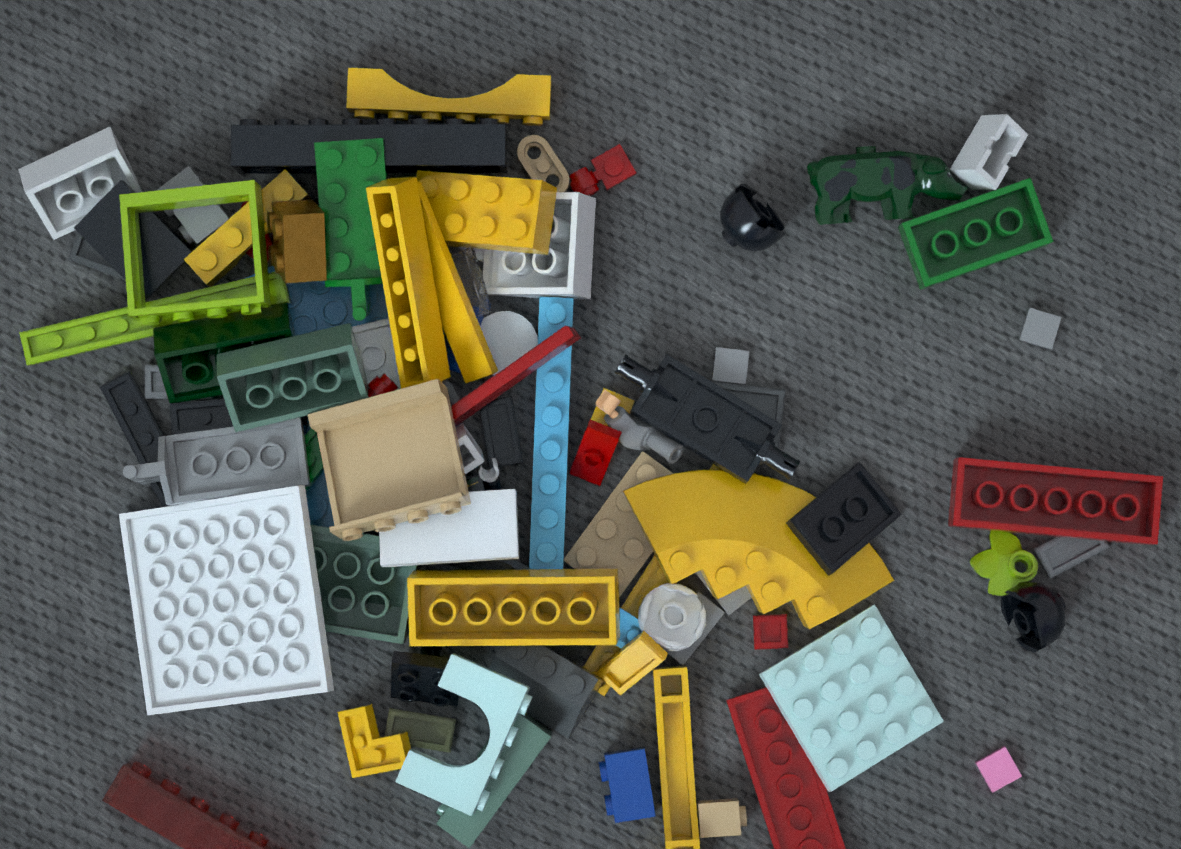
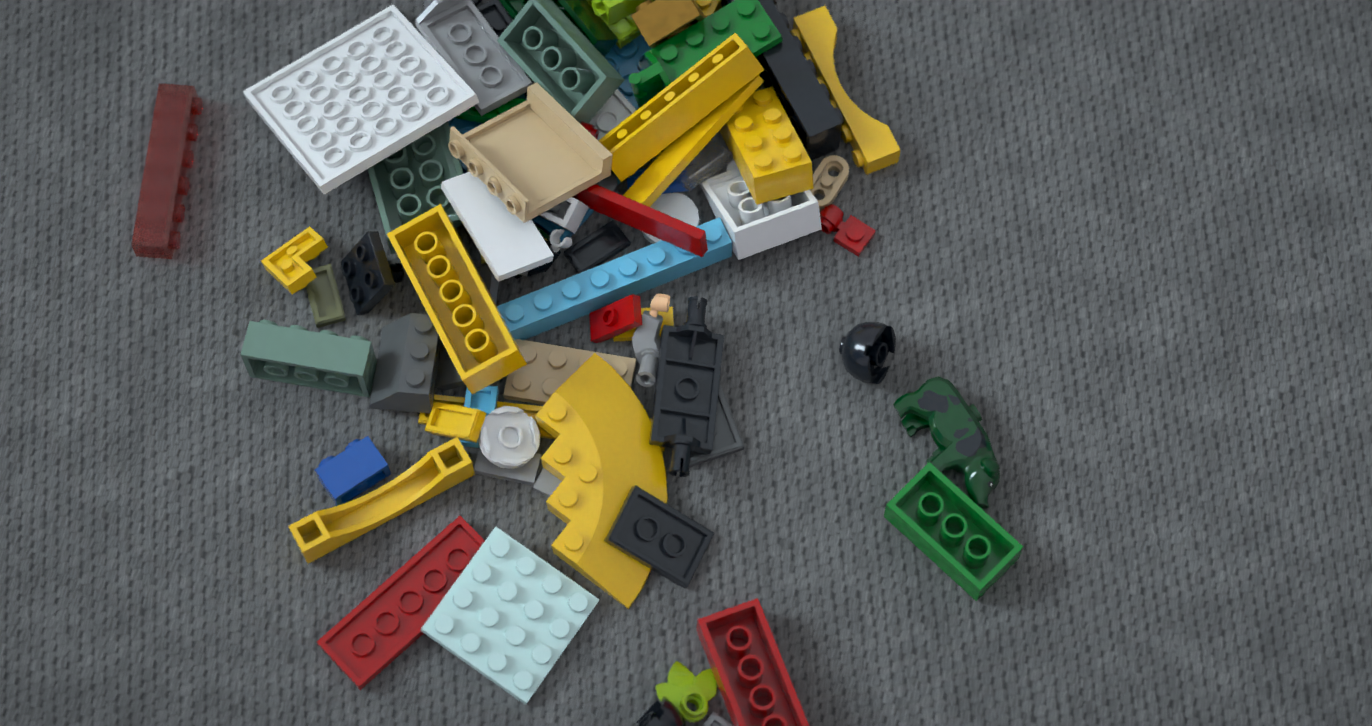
camera: 60 degrees right, 20 degrees down
light aqua arch [395,653,533,816] -> none
tan brick [697,798,747,838] -> none
light grey tile [712,347,750,385] -> none
red tile [753,614,788,650] -> none
white brick [950,114,1028,190] -> none
light grey tile [1019,307,1062,350] -> none

